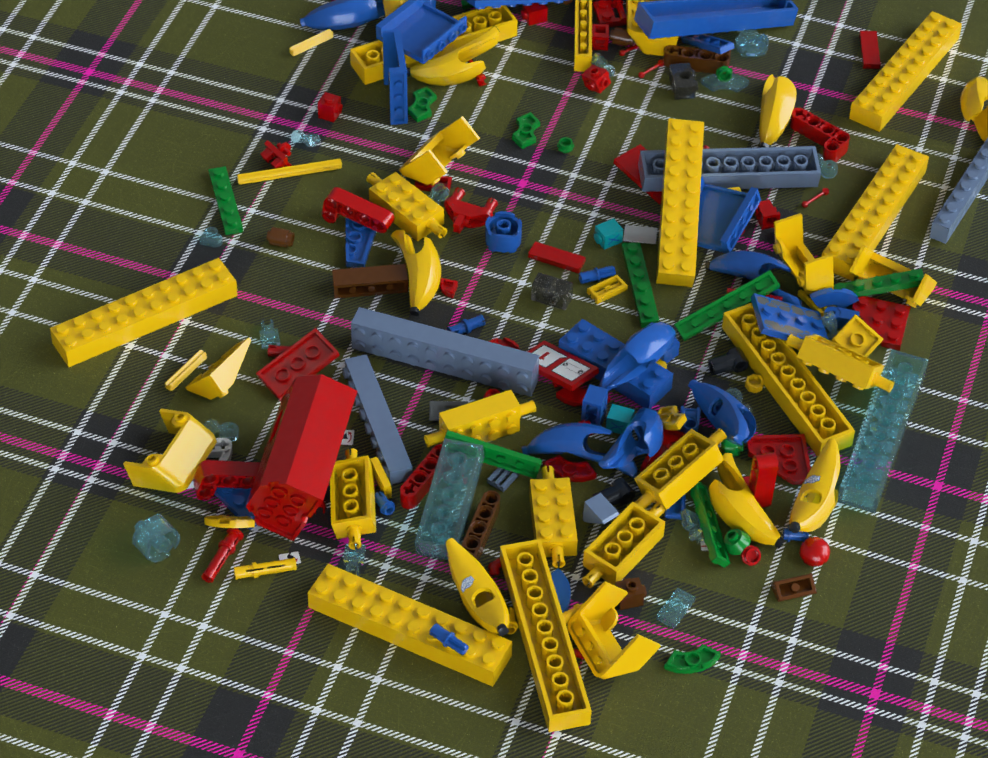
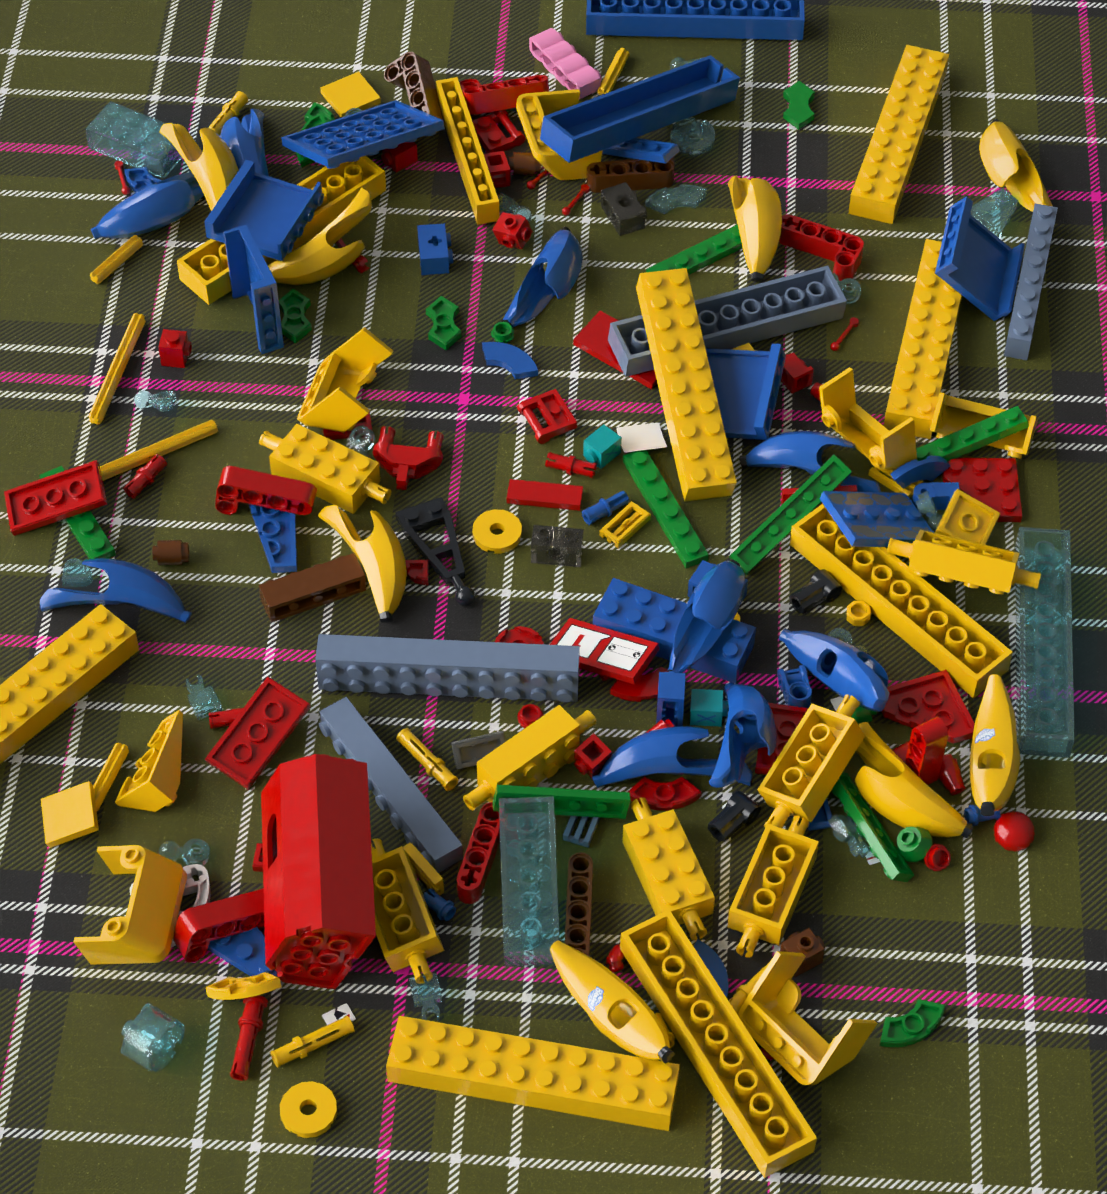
camera: 15 degrees left, 5 degrees up
red hips [260,140,292,169] -> none
blue axle [429,623,469,655] -> none
blue pin [447,314,486,334] -> none
blue brick [485,211,522,253] -> none
sand blue slope [583,493,619,524] -> none
clear light blue plate [656,588,695,628] -> none
yellow tile [658,405,687,430] -> none
green plate [716,66,733,82] -> none
reddish brown slope [770,573,817,602] -> none
red tile [859,31,881,69] -> none
none -> red tile [4,460,107,536]
none -> blue piece [40,558,192,623]
none -> yellow tile [41,781,99,848]
none -> yellow axle [89,313,146,425]
none -> red pin [123,454,167,499]
none -> yellow tile [280,1081,337,1138]
none -> black plate [395,497,475,606]
none -> yellow pin [396,728,459,791]
none -> blue brick [417,223,453,275]
none -> yellow tile [472,509,522,554]
none -> blue tile [482,342,538,379]
none -> blue piece [502,227,583,327]
none -> red plate [517,389,577,444]
none -> red pin [545,452,597,479]
none -> red brick [574,733,612,778]
none -> green plate [646,224,743,275]
none -> green tile [783,81,815,130]
none -> blue panel [935,196,1025,321]
none -> red cone [938,754,966,796]
none -> clear light blue wing [970,188,1018,239]

